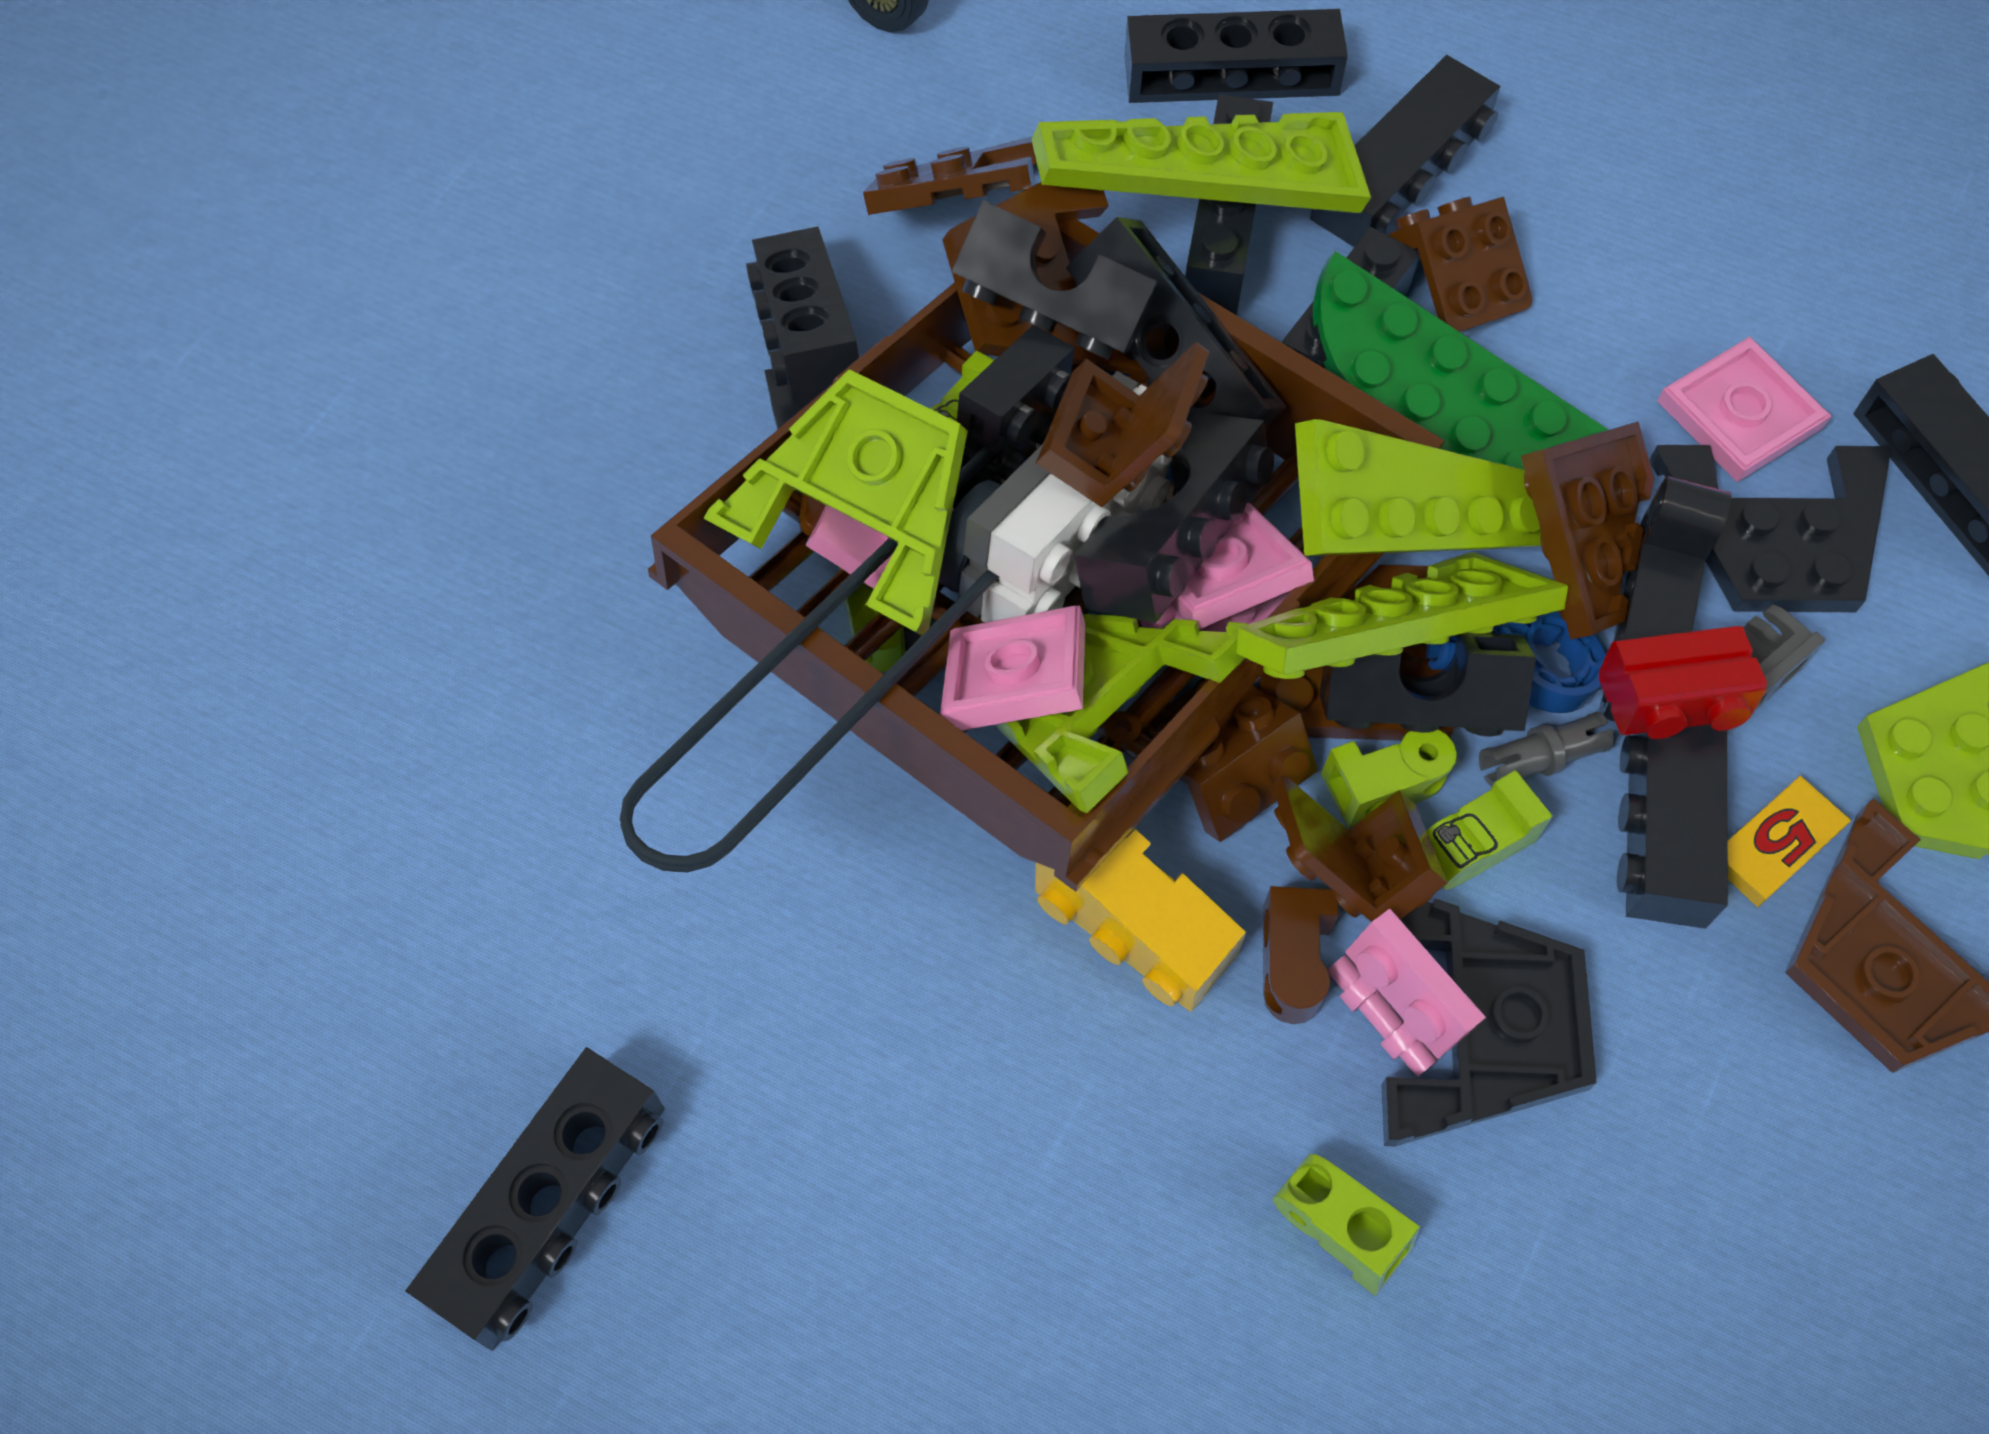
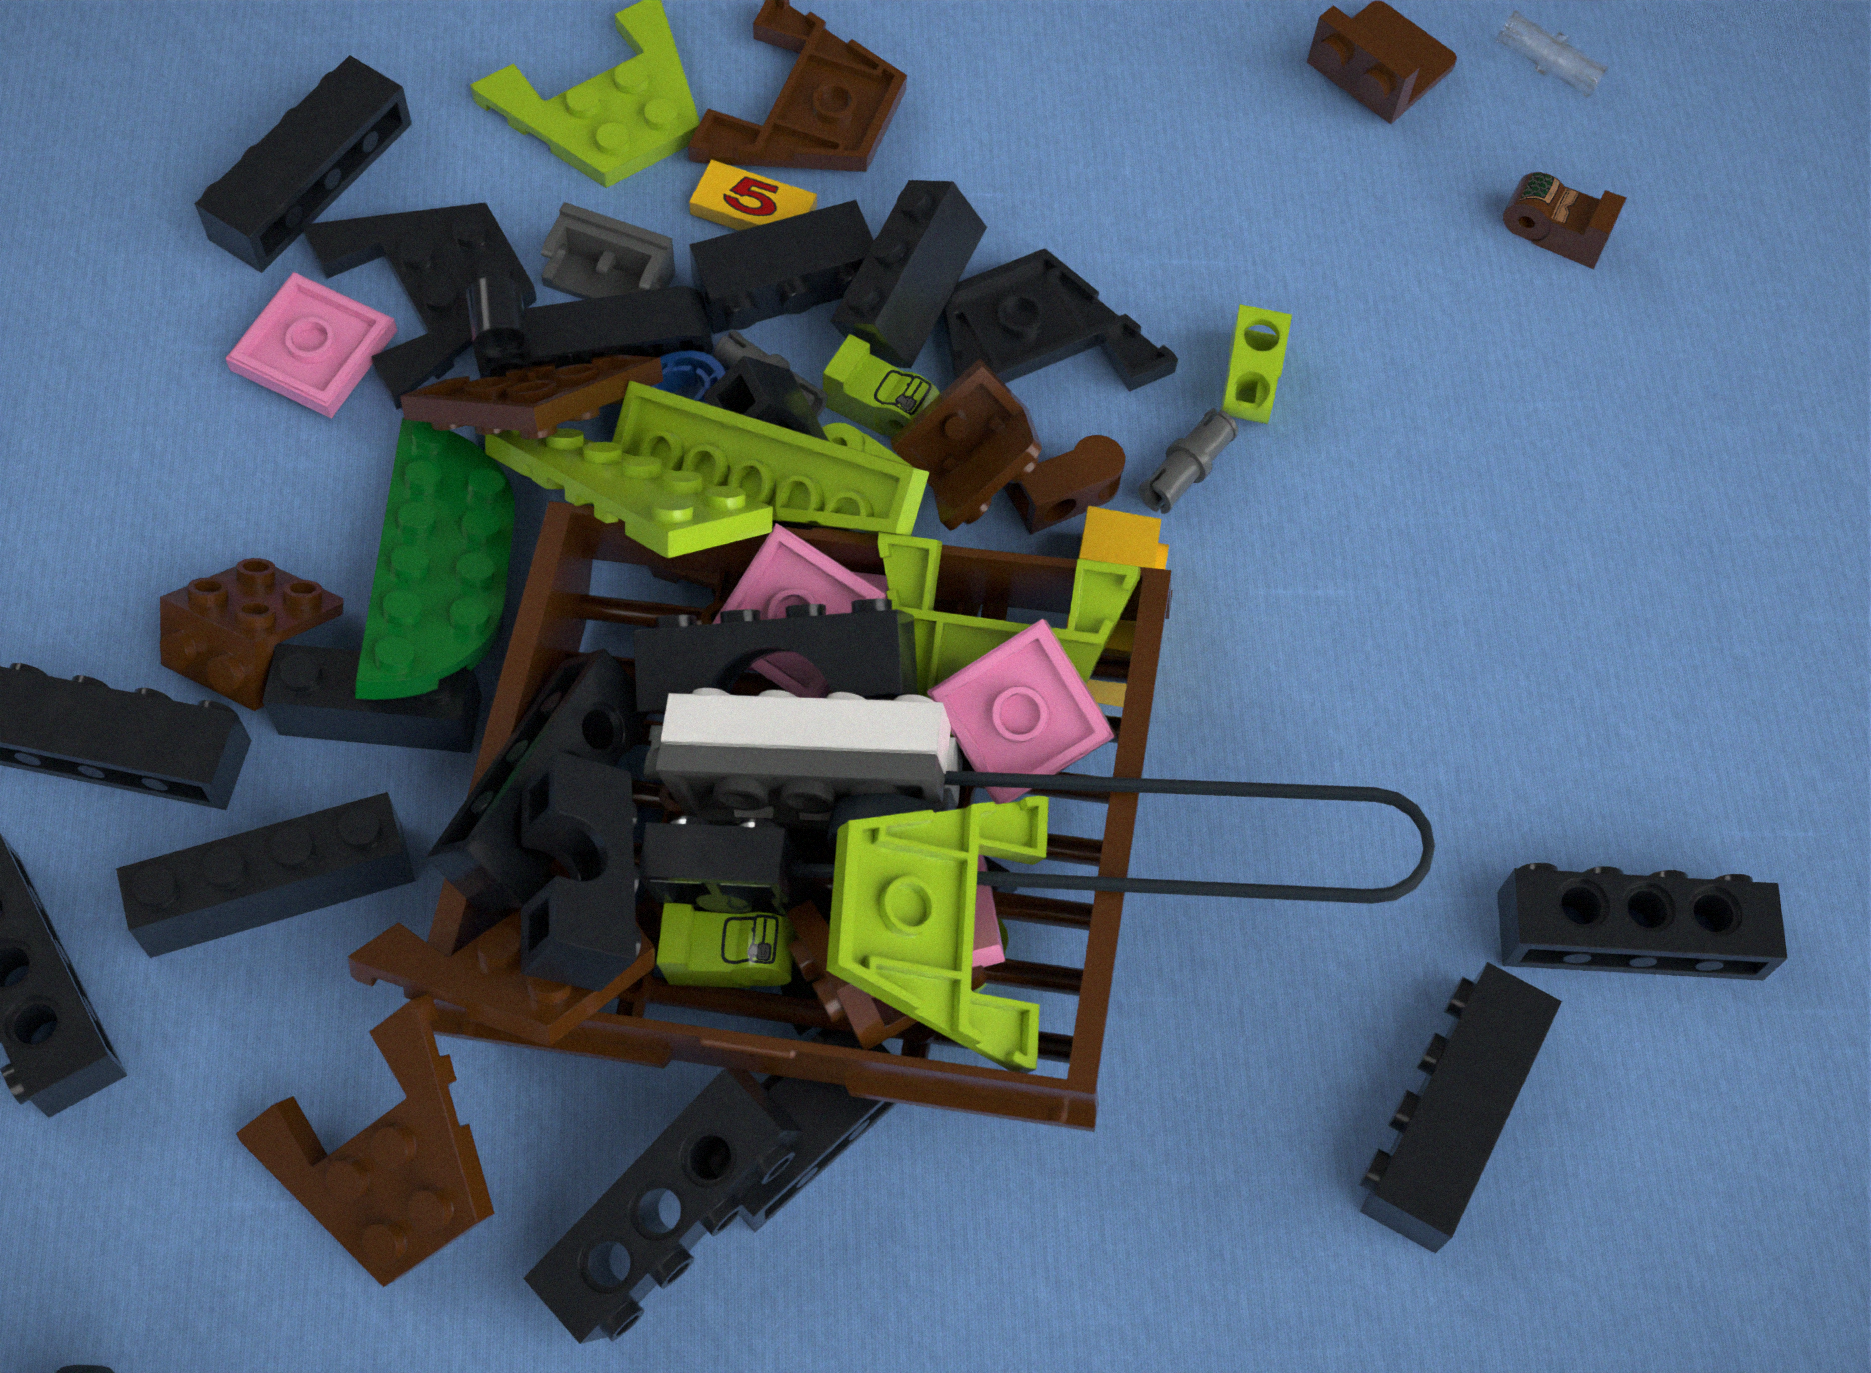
camera: 125 degrees left, 0 degrees up
lime wing [1031,112,1371,213] -> none
reddish brown bracket [1036,342,1209,508] -> none
bright pink plate [1328,909,1486,1077] -> none
red brick [1599,626,1767,739] -> none
none -> black brick [830,180,987,368]
none -> dark grey pin [1138,408,1238,514]
none -> black brick [1359,962,1562,1253]

